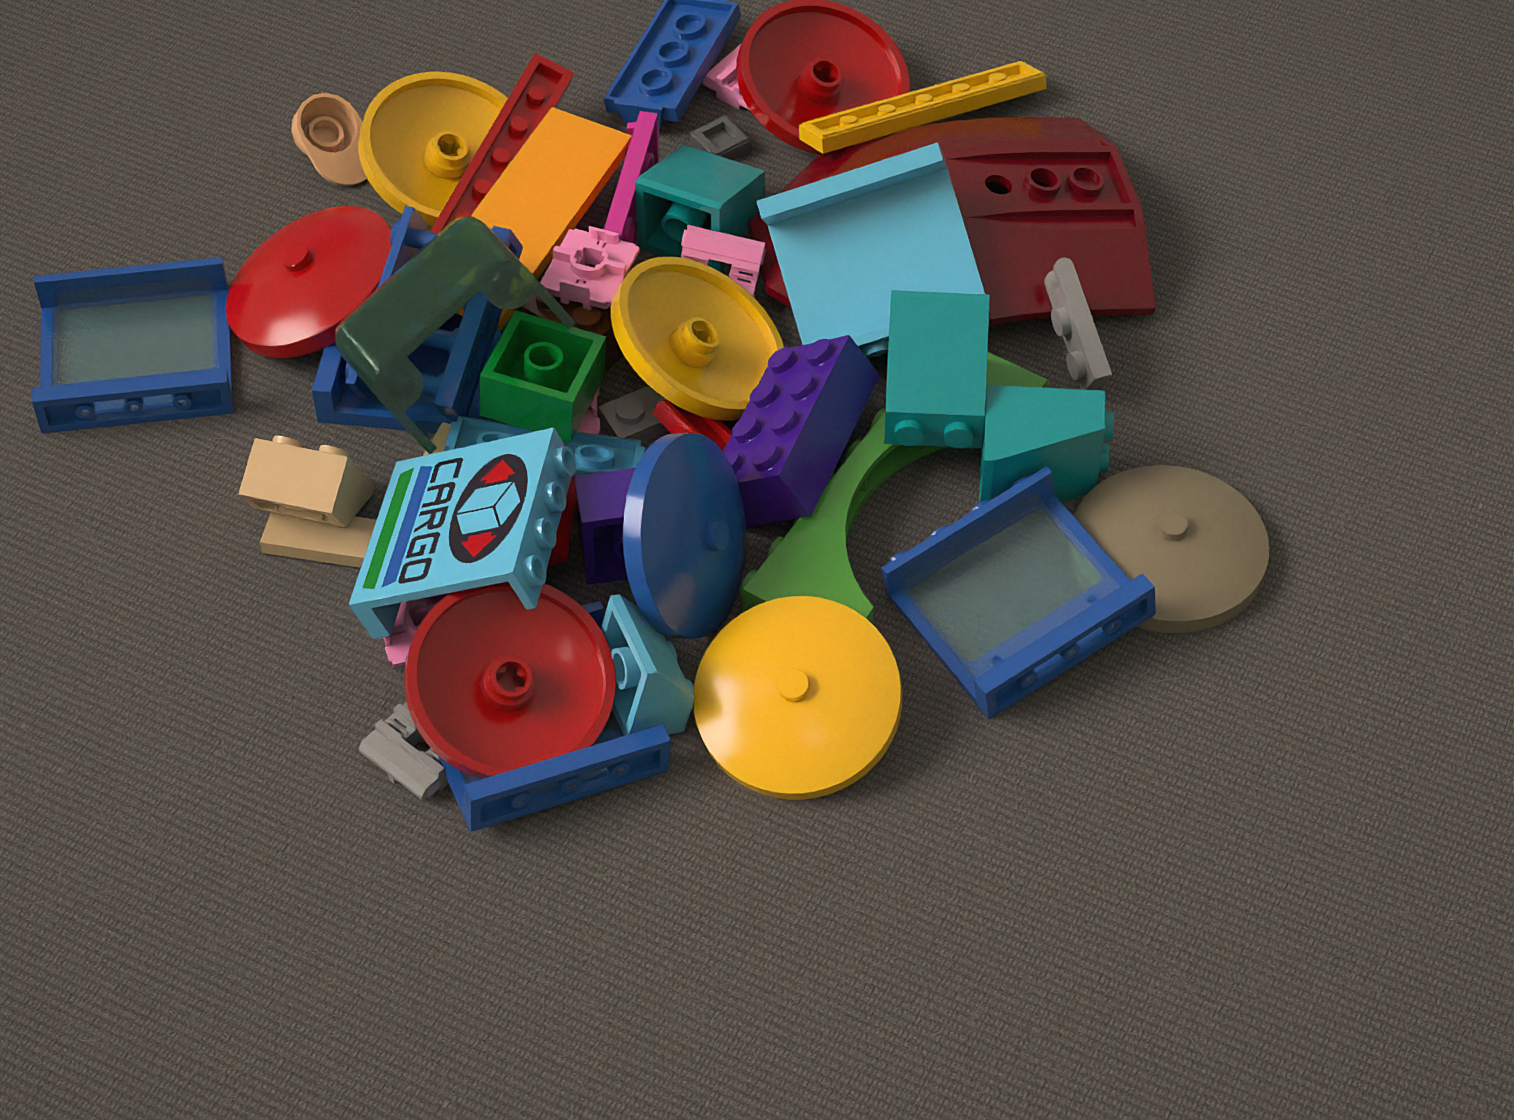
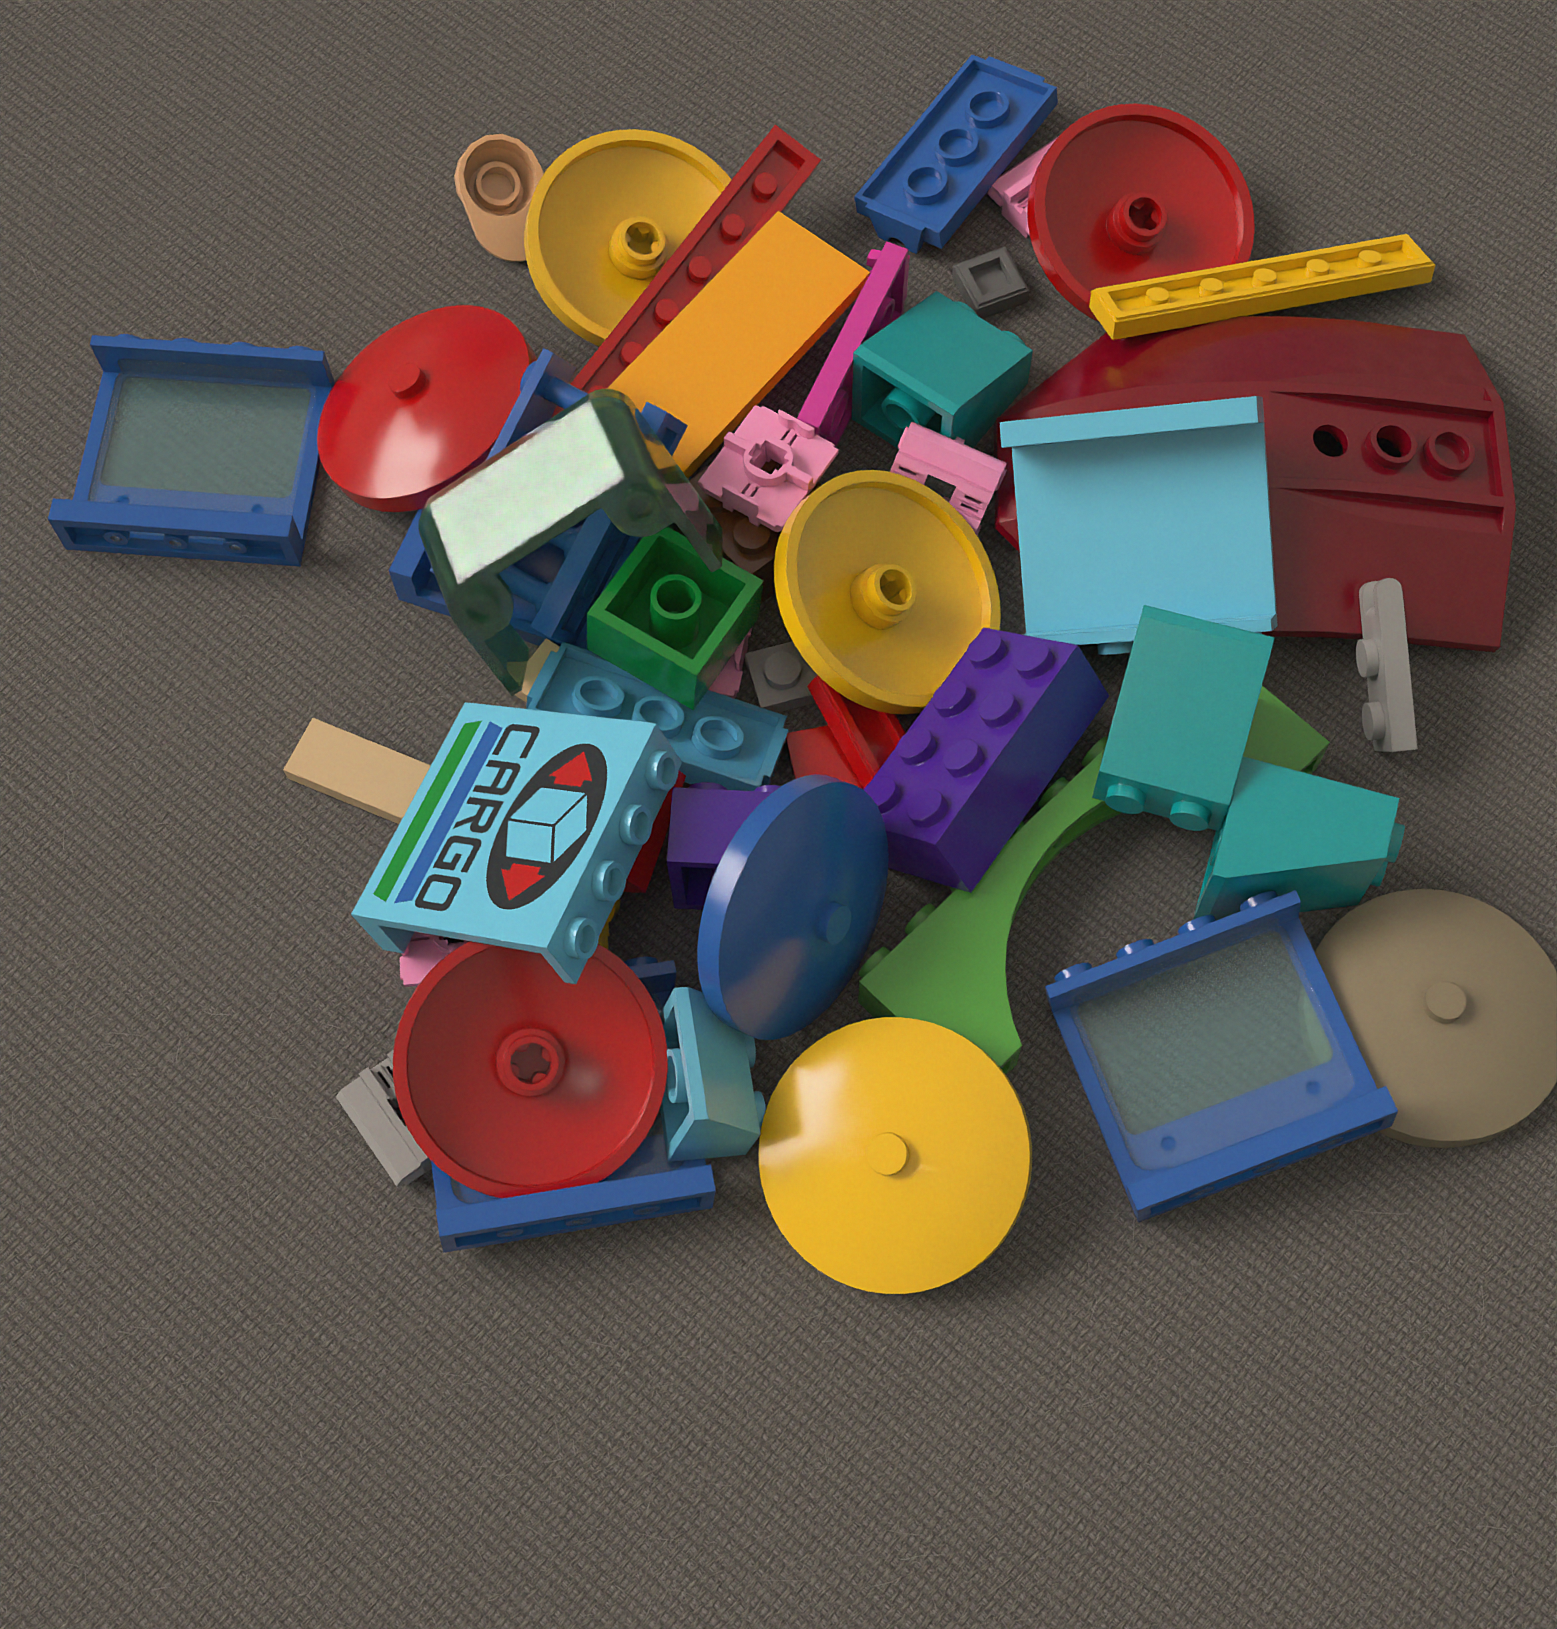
camera: 15 degrees right, 15 degrees up
tan slope [238,436,375,527] -> none

